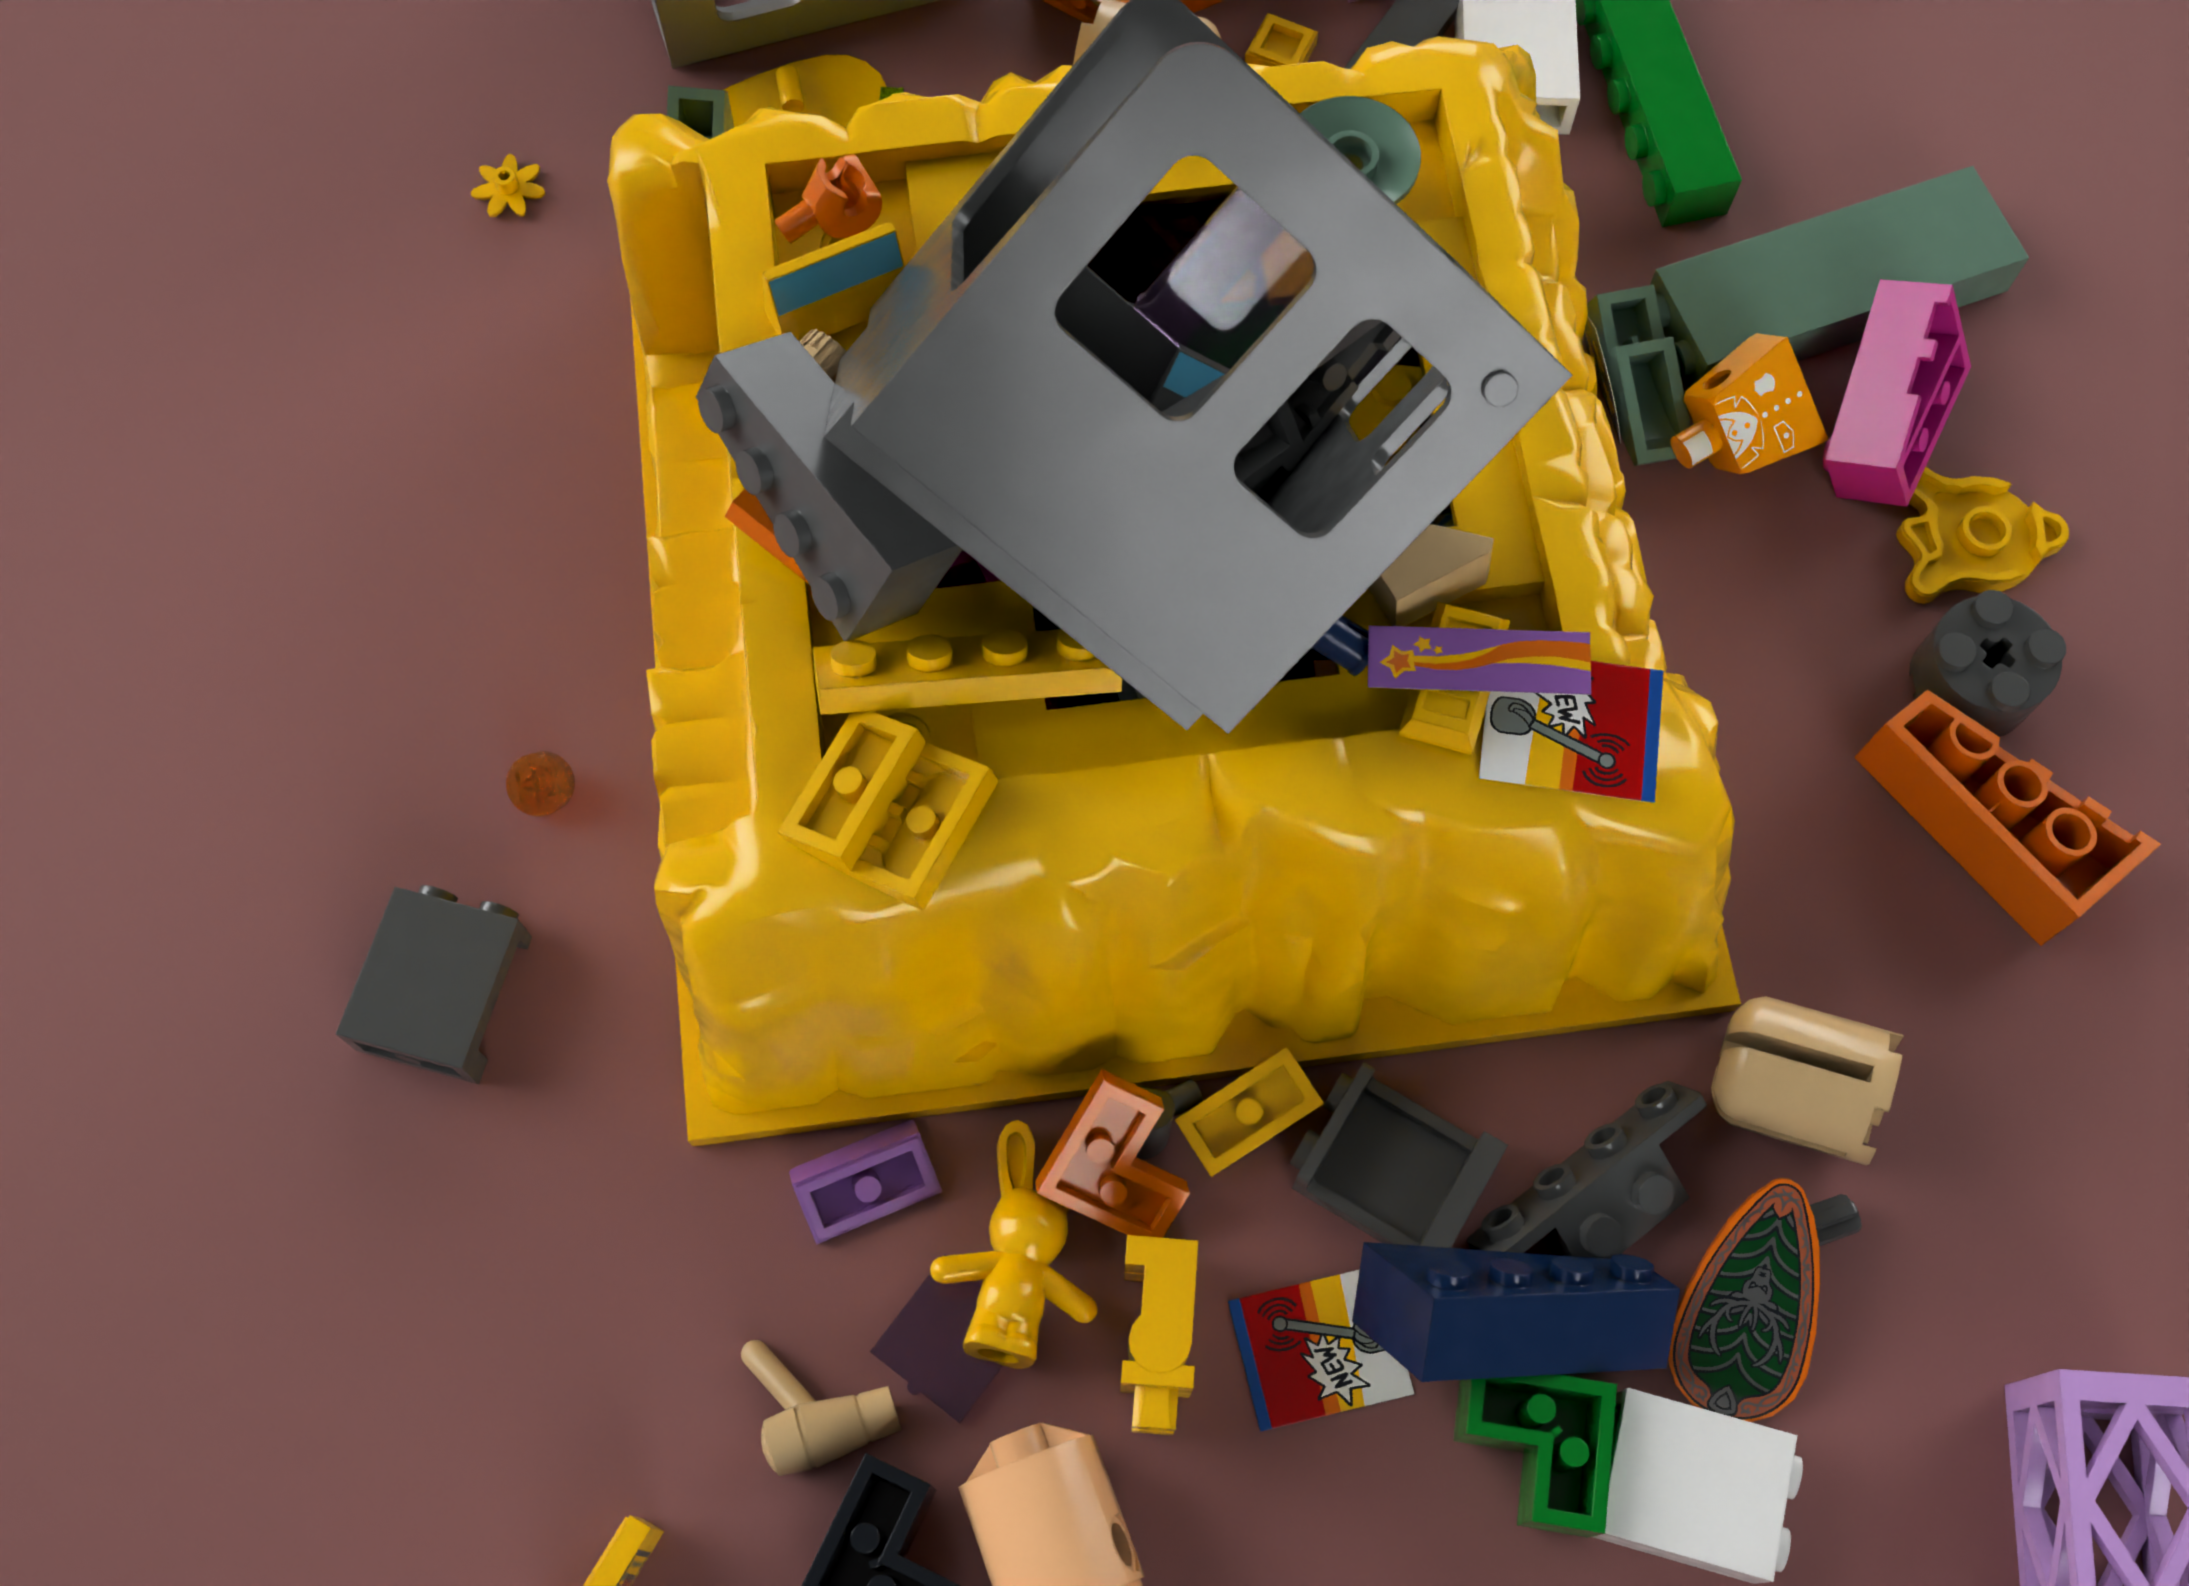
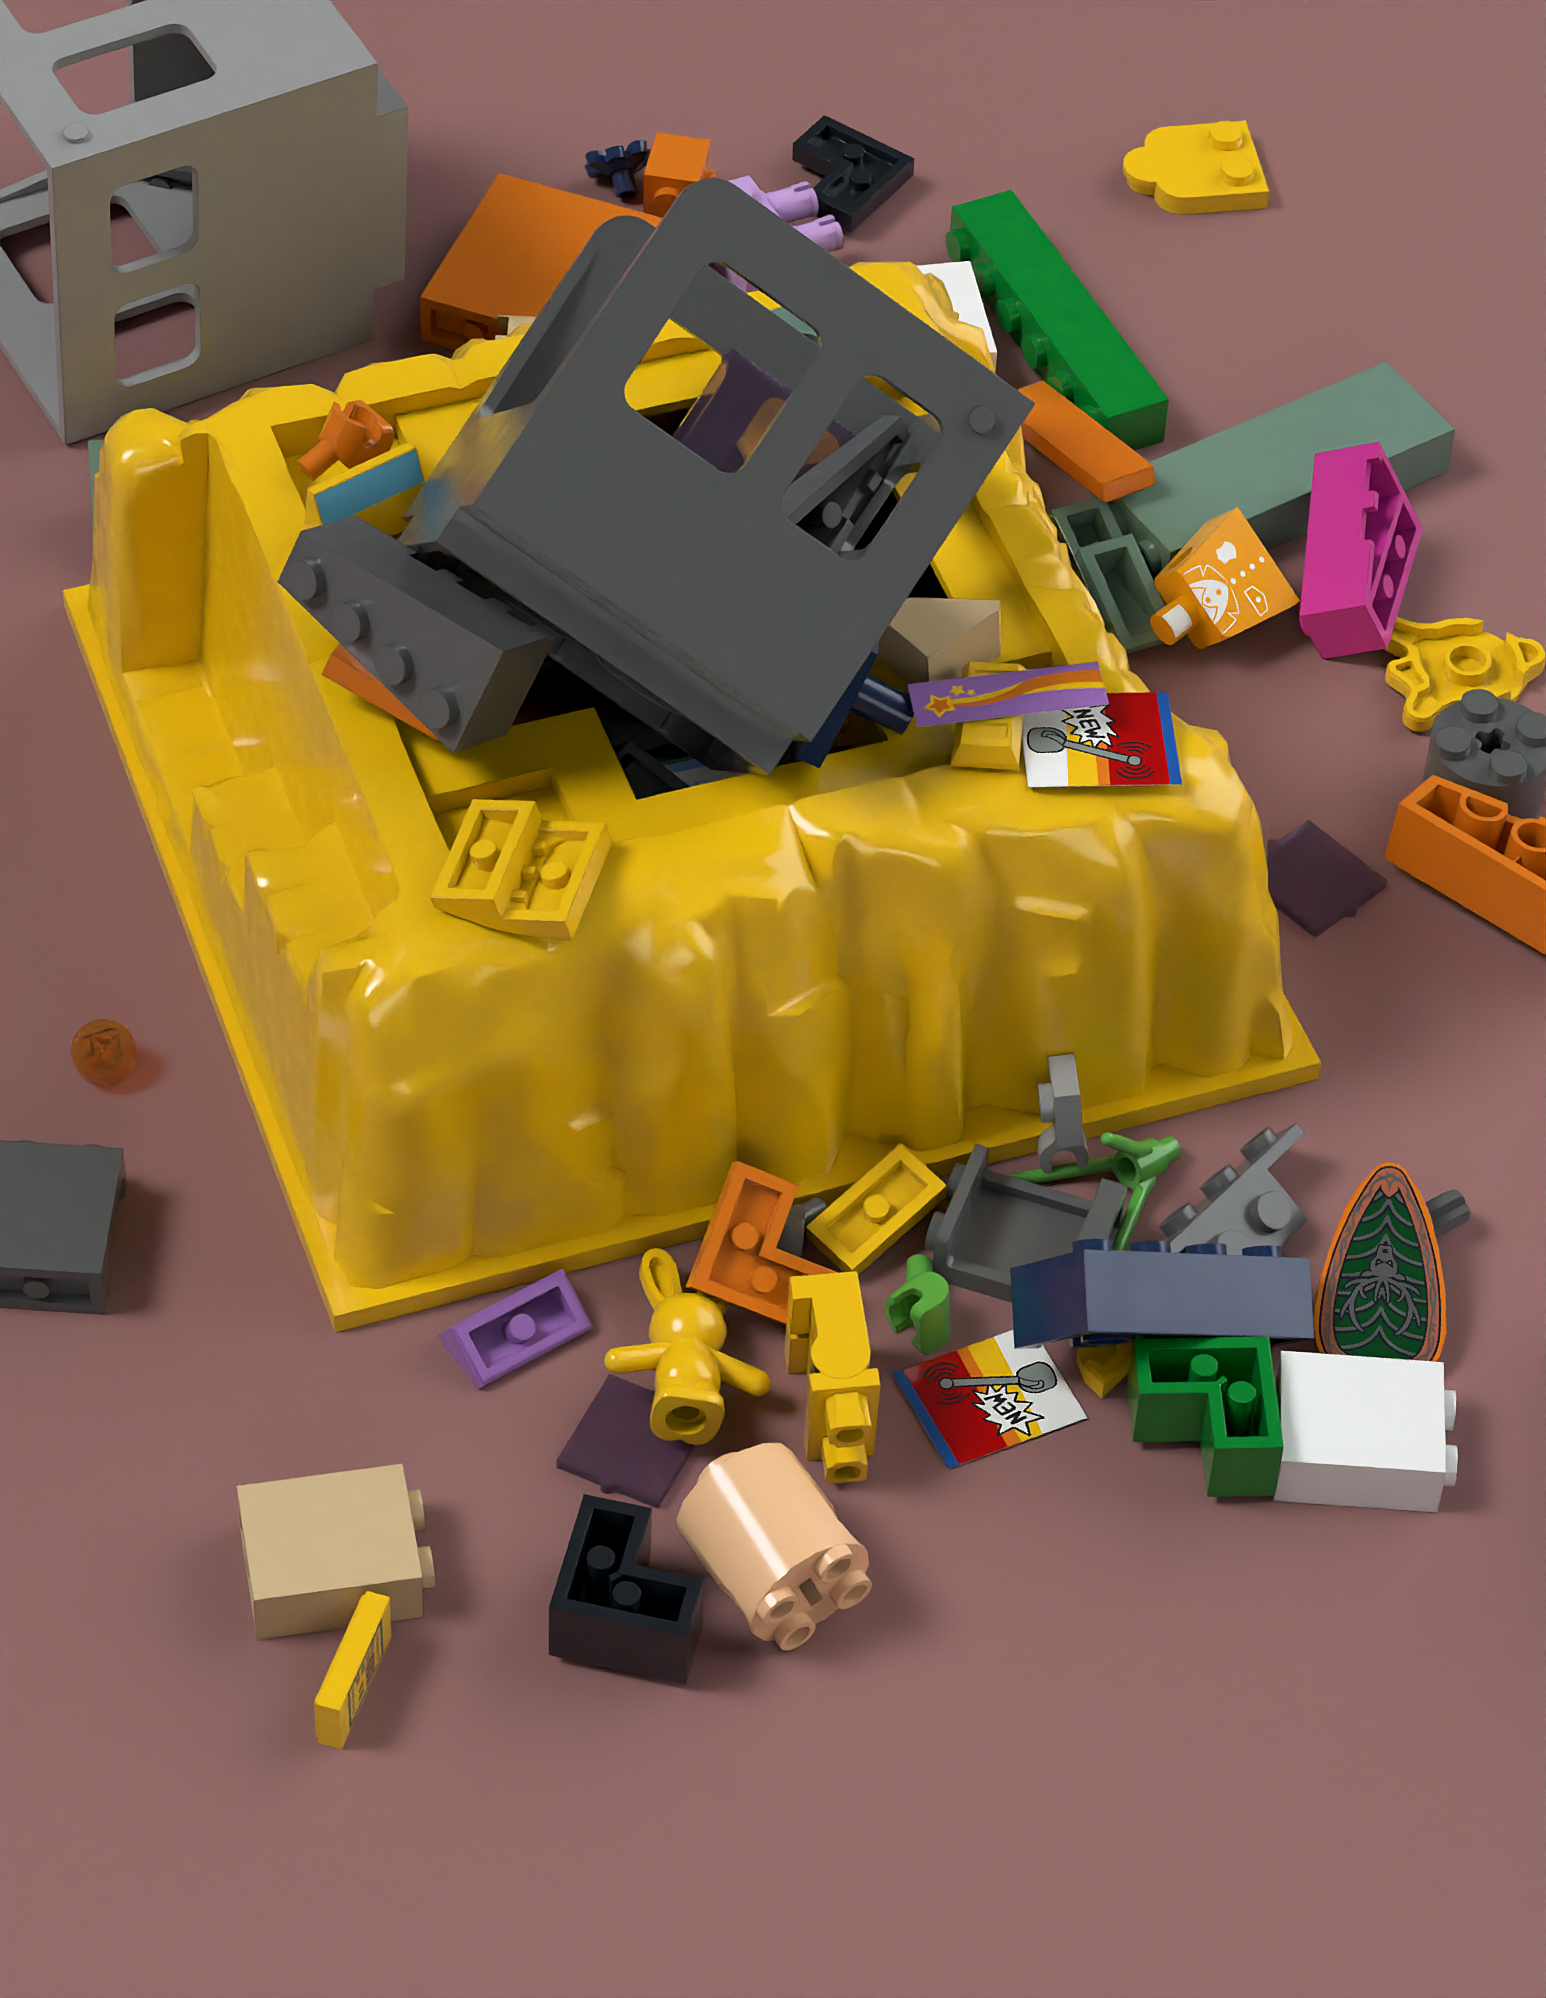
camera: 15 degrees left, 20 degrees down
tan piece [741,1340,901,1476] -> none
yellow plate [813,629,1122,715] -> none
tan cylinder [1711,996,1904,1166] -> none
none -> tan brick [236,1463,435,1640]
none -> bright green piece [884,1254,951,1355]
none -> bright green plant [1007,1132,1181,1251]
none -> orange tile [1017,381,1156,503]
none -> light grey plate [1037,1054,1089,1173]
none -> piece [1265,819,1387,938]

